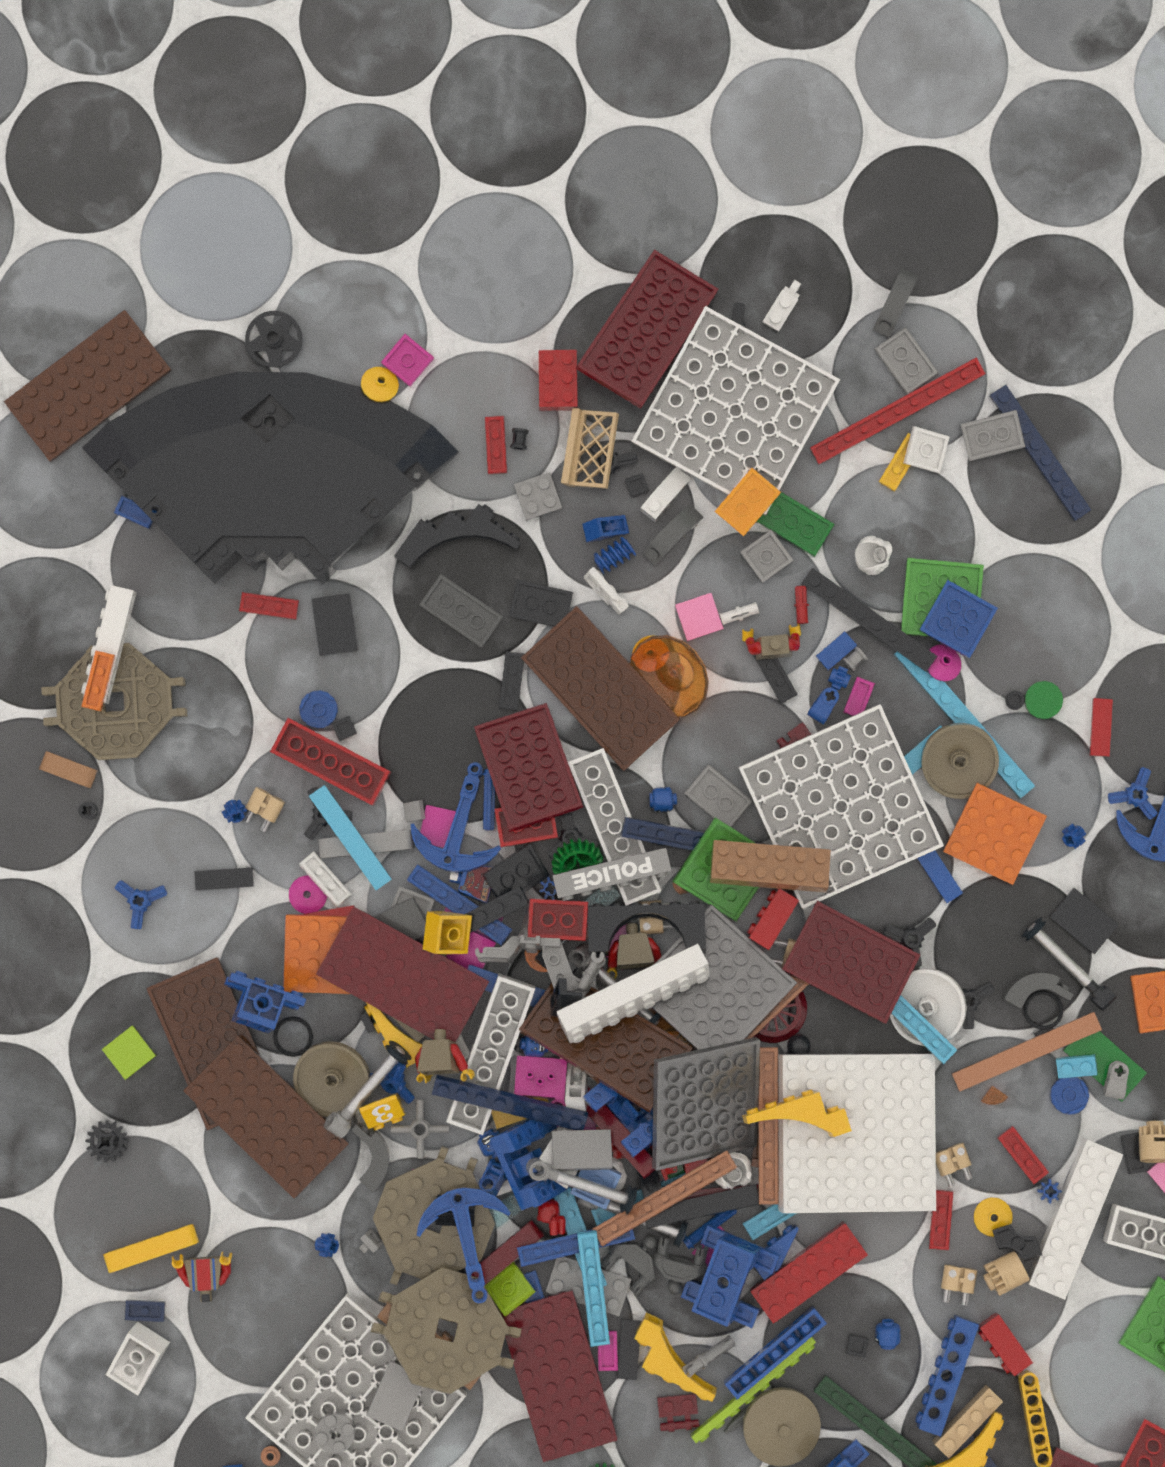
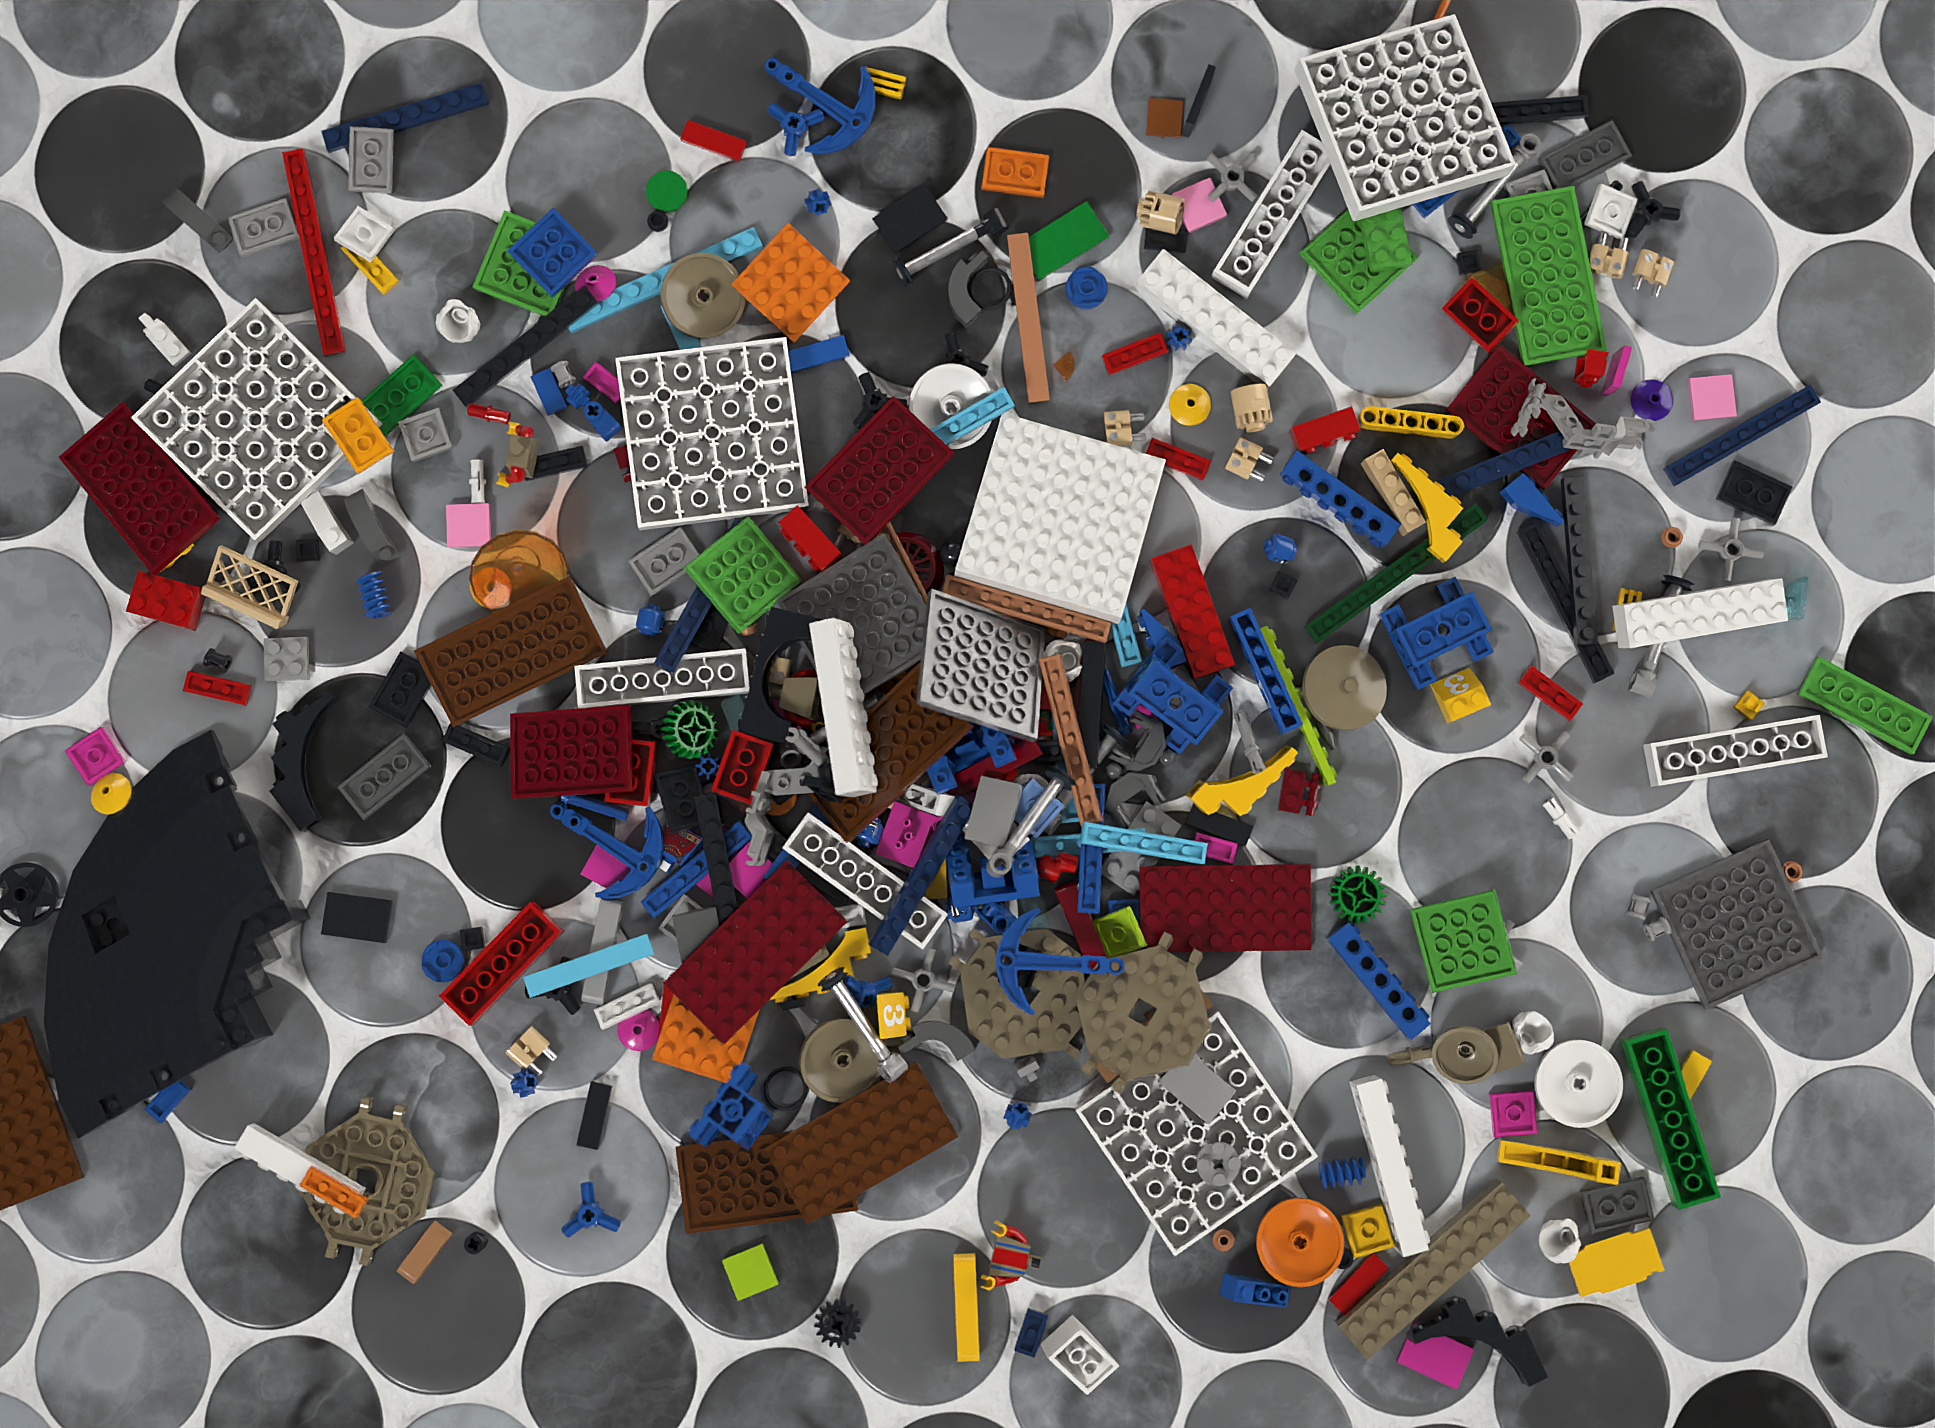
camera: 75 degrees left, 0 degrees up
red tile [239,592,299,620] -> none
light grey tile [403,800,425,822] -> none
dark tan torso [415,1029,475,1083] -> none
yellow slope [423,911,472,954] -> none
light grey brick [552,848,672,901] -> none
blue arch [582,515,629,542] -> none
white hinge [584,567,629,615] -> none
medium nougat brick [710,840,831,893] -> none
yellow arch [742,1089,852,1137] -> none
black tile [992,1224,1043,1262] -> none
medium azure plate [1056,1054,1098,1079] -> none
light grey piece [1103,1061,1129,1100] -> none

